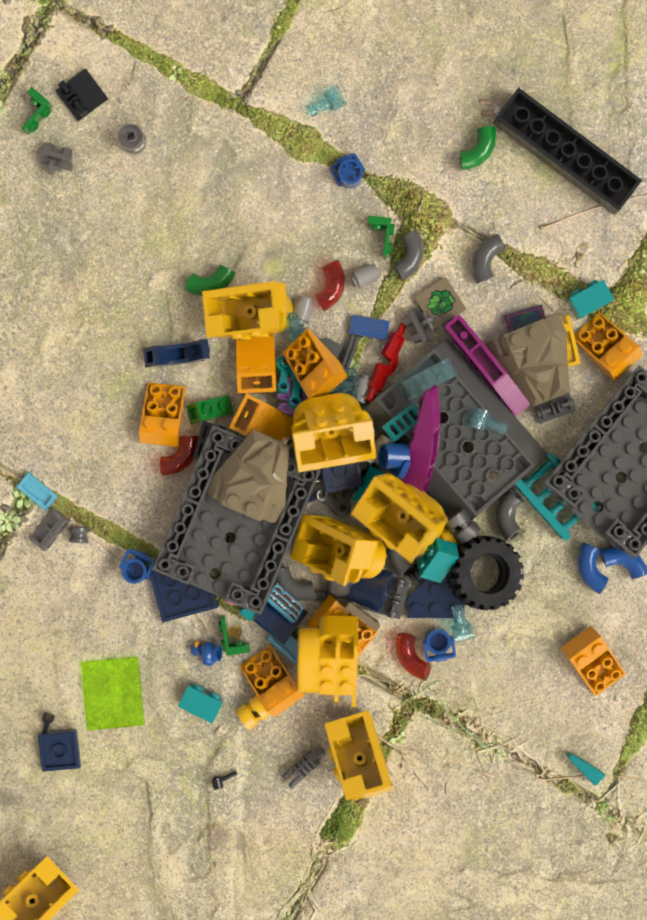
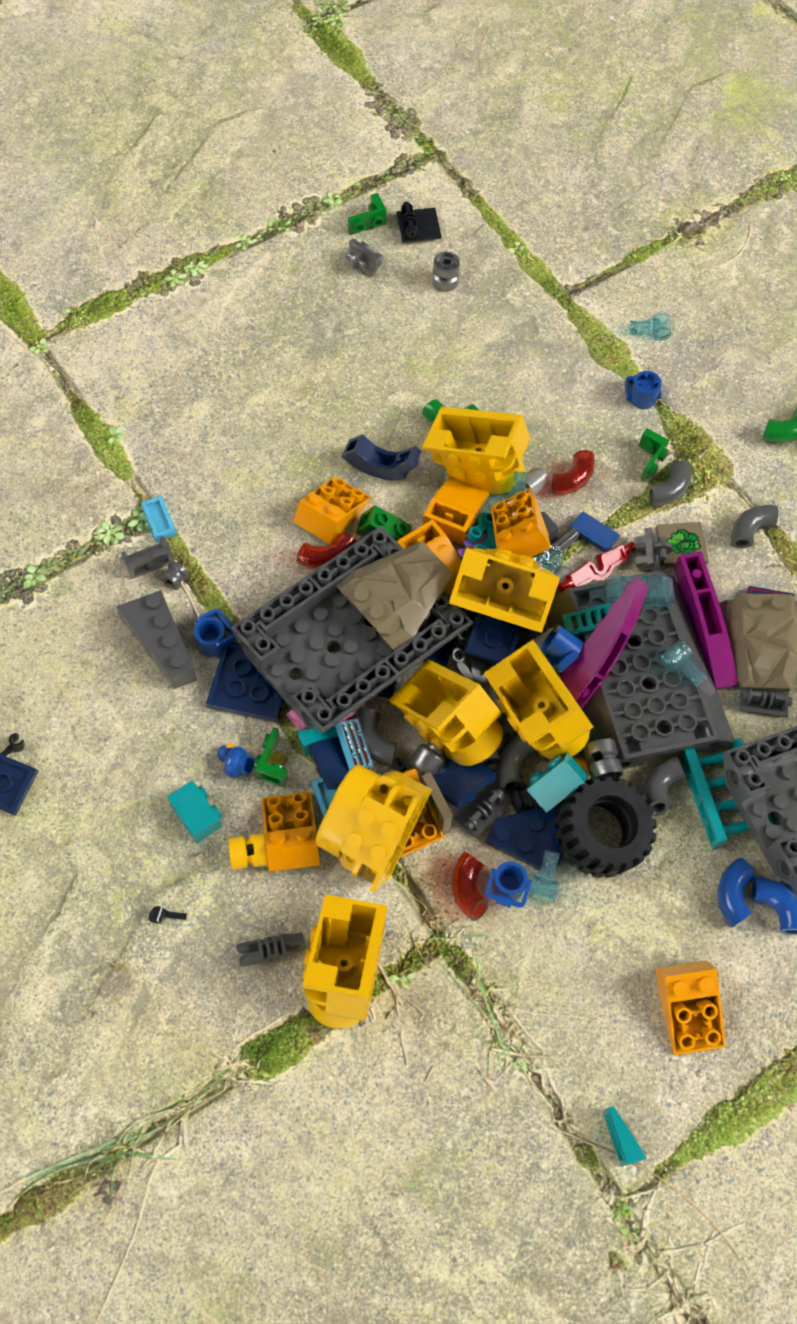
camera: 25 degrees right, 25 degrees down
clear neon green piece [81,656,145,731] -> none
light grey brick [350,264,380,289] -> none
none -> dark grey wedge [116,590,197,689]

